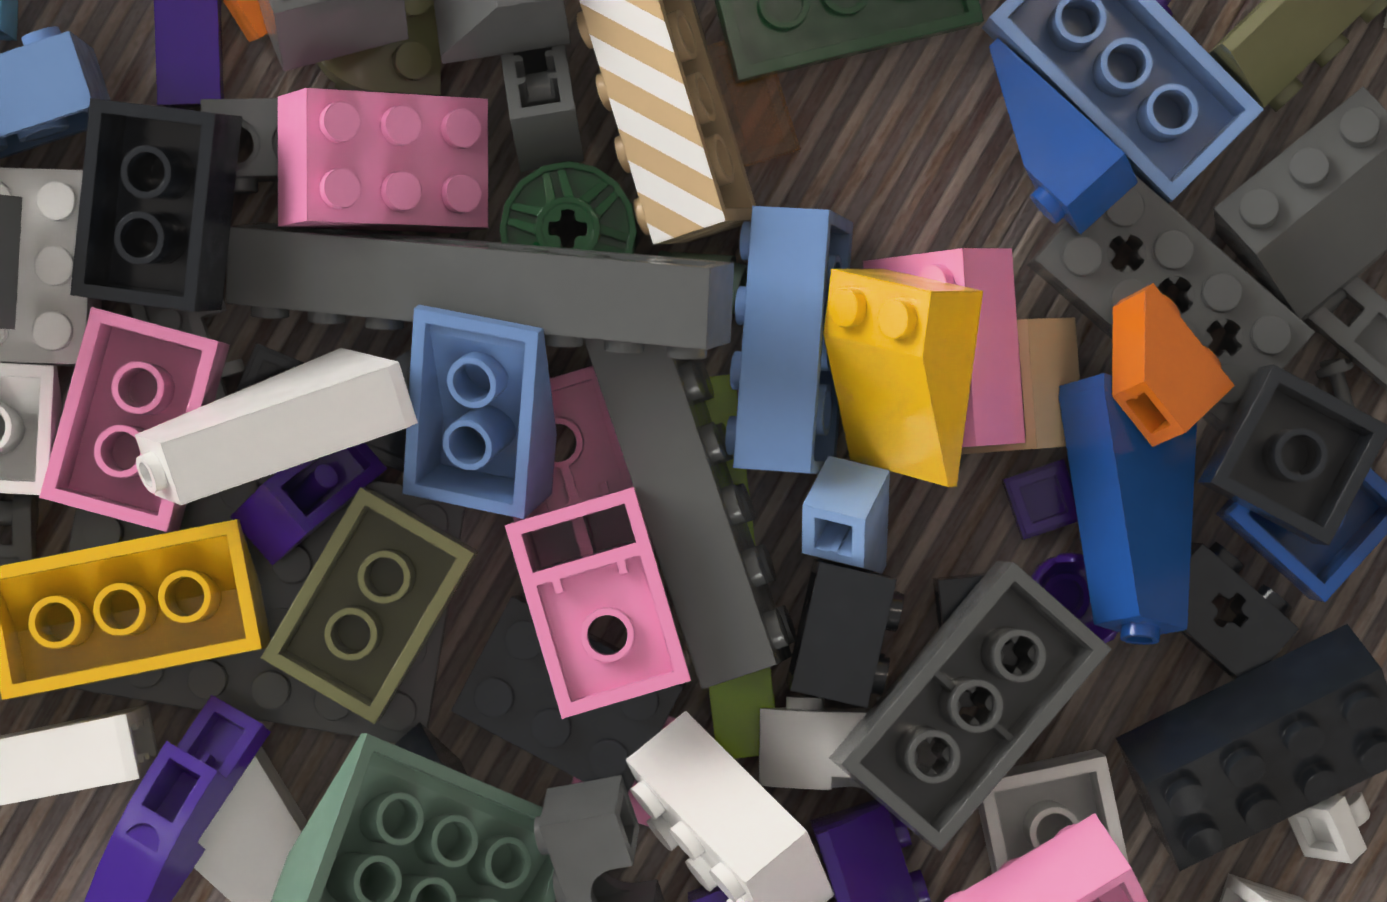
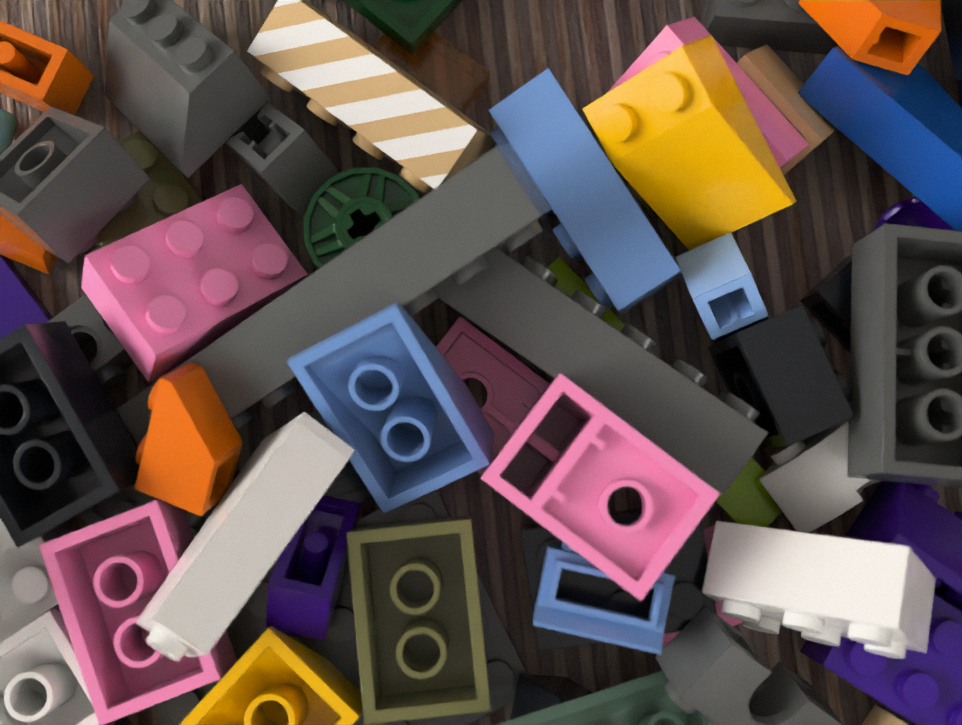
camera: 35 degrees left, 5 degrees down
dark purple tile [1001,459,1078,540] -> none
none -> orange slope [135,362,243,516]
none -> medium blue window [533,541,675,655]

